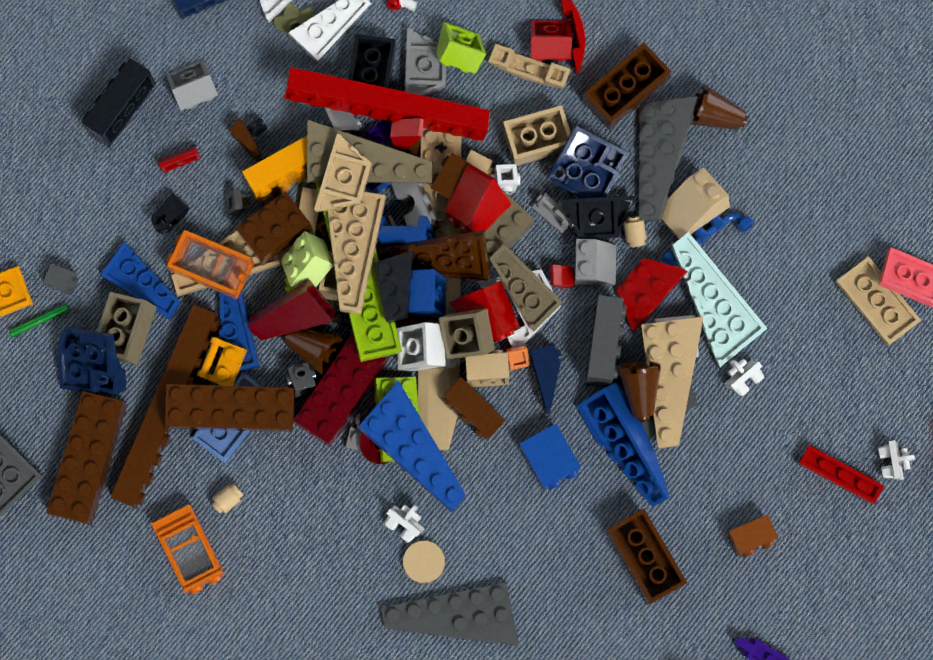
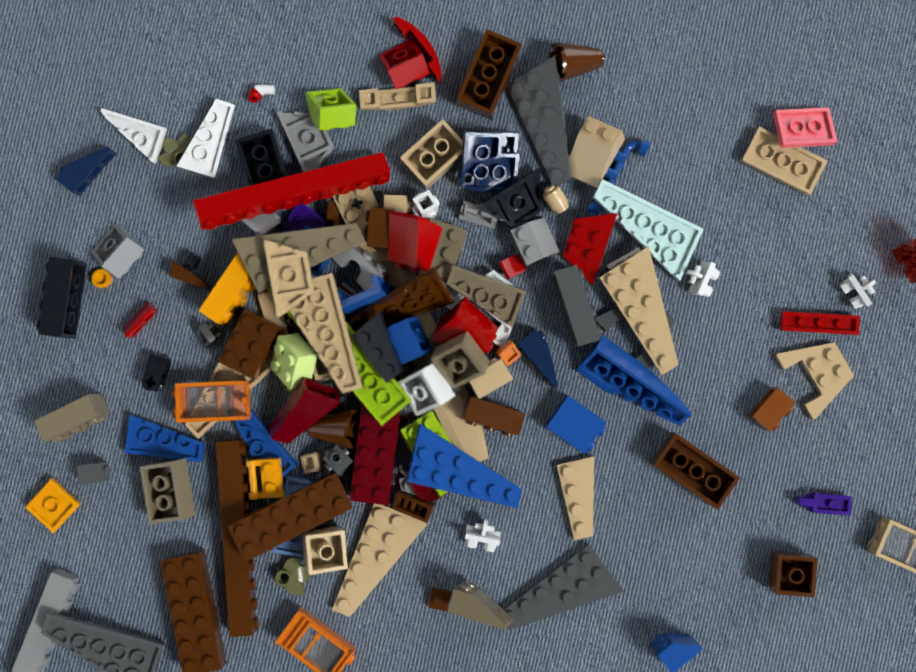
camera: 25 degrees left, 10 degrees up
green bar [9,304,70,337] -> none
dark blue slope [58,325,126,394] -> none
tan brick [211,483,243,514] -> none
red slope [390,118,424,152] -> none
tan tile [403,541,445,583] -> none
reddish brown cone [618,361,661,421] -> none
none -> dark tan brick [34,394,111,443]
none -> light orange tile [91,269,112,288]
none -> olive plate [274,557,313,596]
none -> tan slope [300,450,327,474]
none -> tan brick [302,526,348,575]
none -> tan wing [332,504,428,617]
none -> reddish brown slope [392,490,436,523]
none -> reddish brown plate [428,587,451,611]
none -> dark tan slope [448,581,513,630]
none -> tan wing [556,456,594,540]
none -> tan wing [774,342,854,420]

